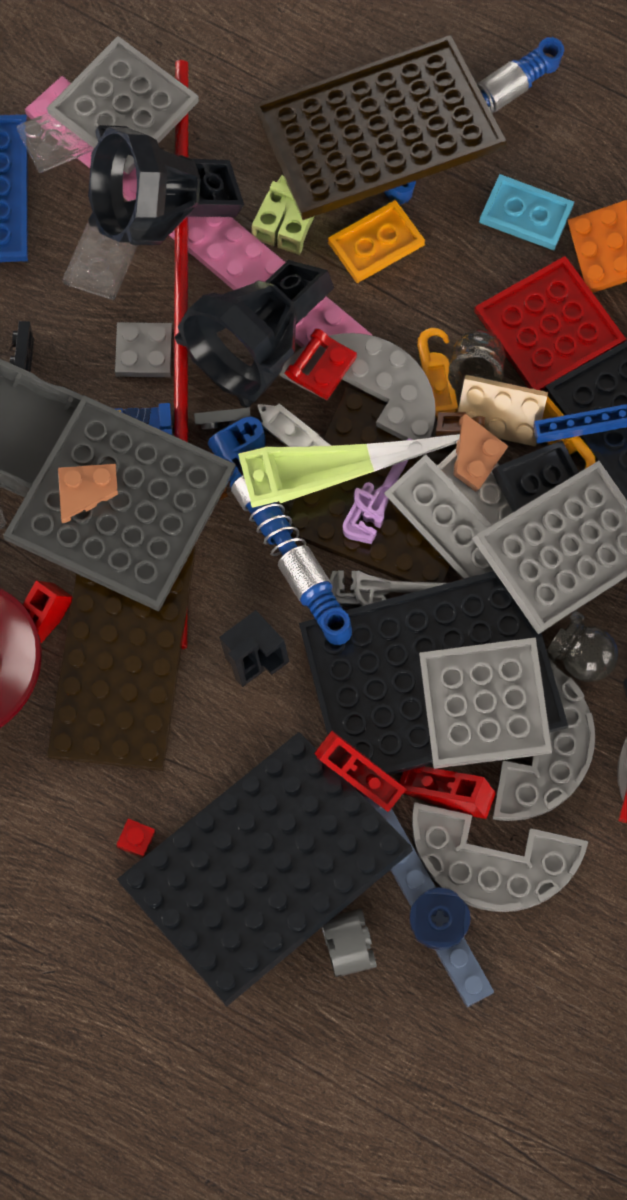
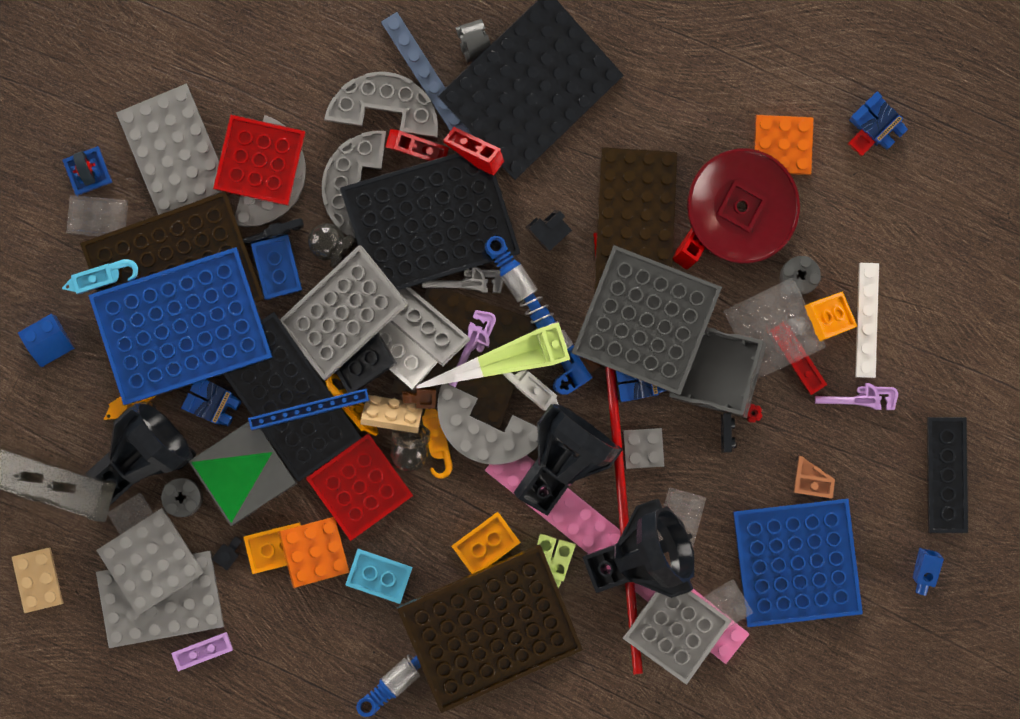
camera: 175 degrees right, 15 degrees up
nougat wing [58,464,118,523] -> none
red plate [116,818,156,858] -> none
dark grey plate [194,408,251,429] -> none
red plate [285,328,357,400] -> none
dark blue plate [409,888,470,950] -> none
light grey plate [419,637,552,769] -> none
nougat wing [453,414,508,492] -> none

